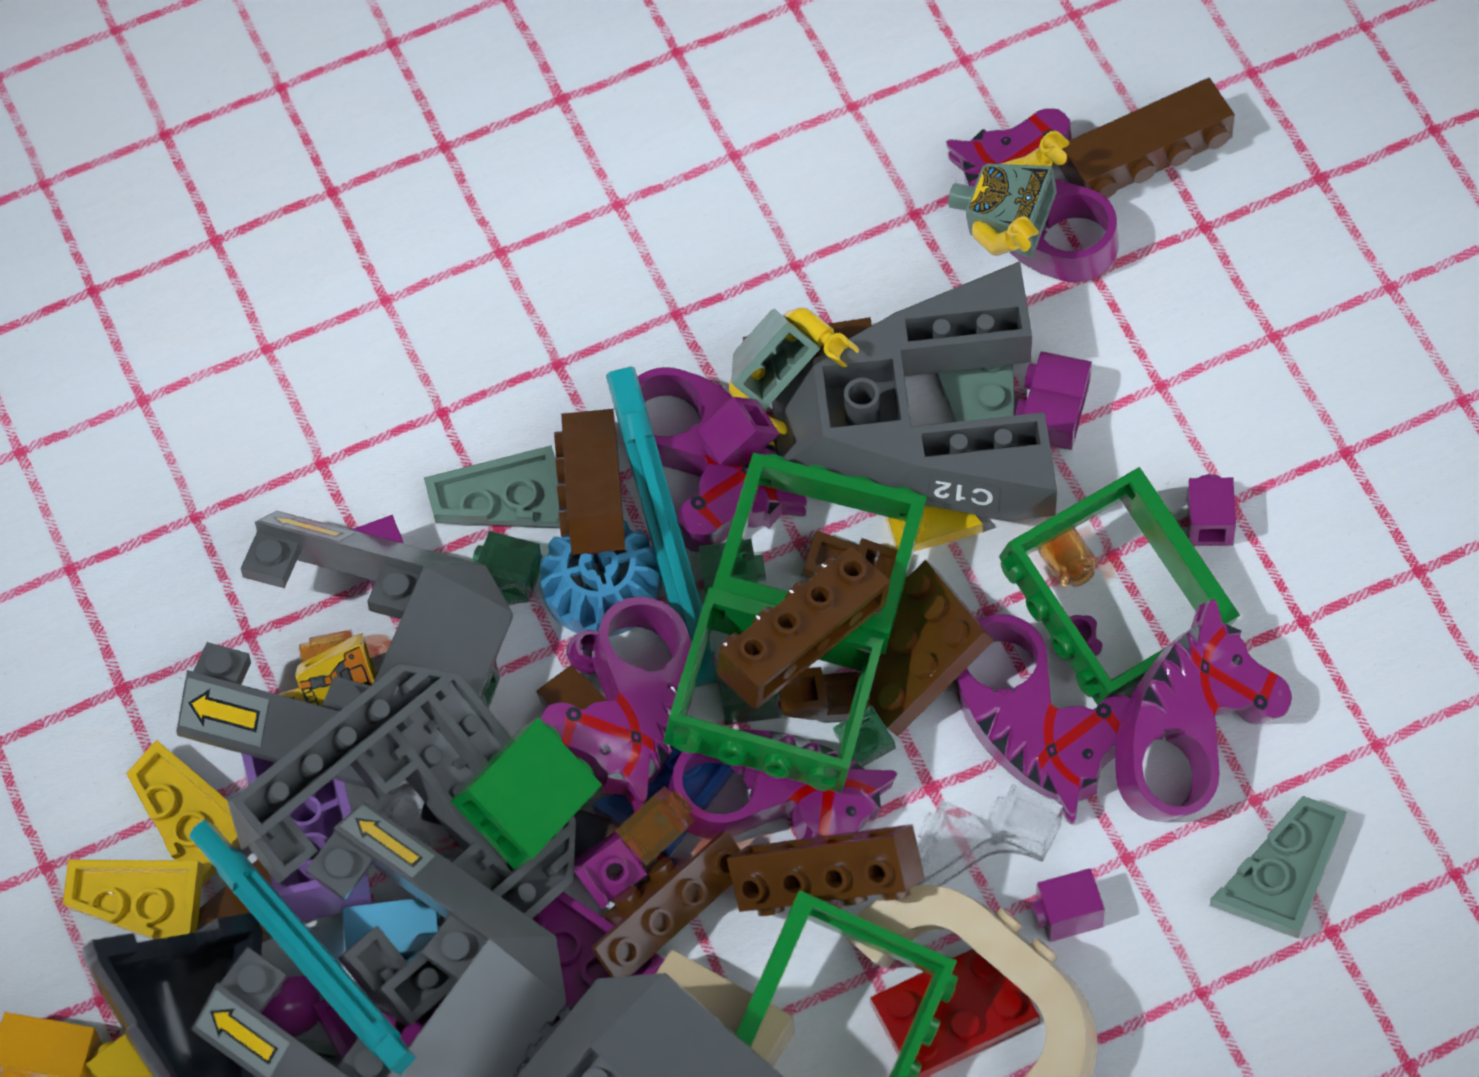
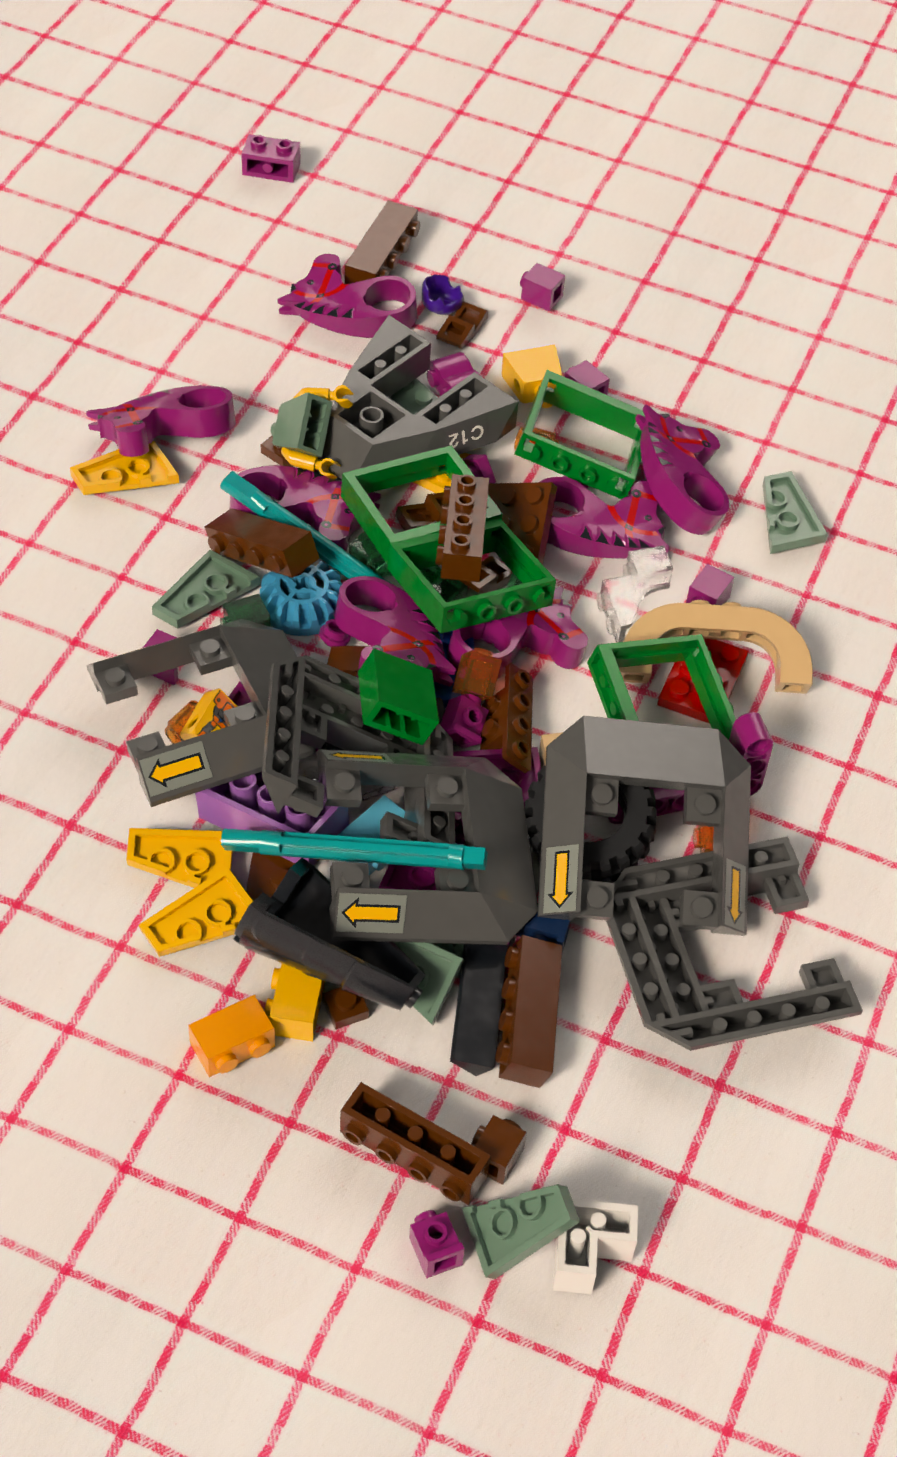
camera: 50 degrees left, 10 degrees down
magenta brick [698,397,780,467] -> none
reddish brown brick [727,824,925,916] -> none
torso [948,131,1069,258] -> none
none -> yellow wing [70,440,179,495]
none -> magenta animal [86,385,236,457]
none -> dark purple hair [421,275,464,315]
none -> reddish brown slope [436,301,488,349]
none -> magenta plate [462,455,496,483]
none -> yellow torso [501,344,562,408]
none -> magenta brick [520,263,565,312]

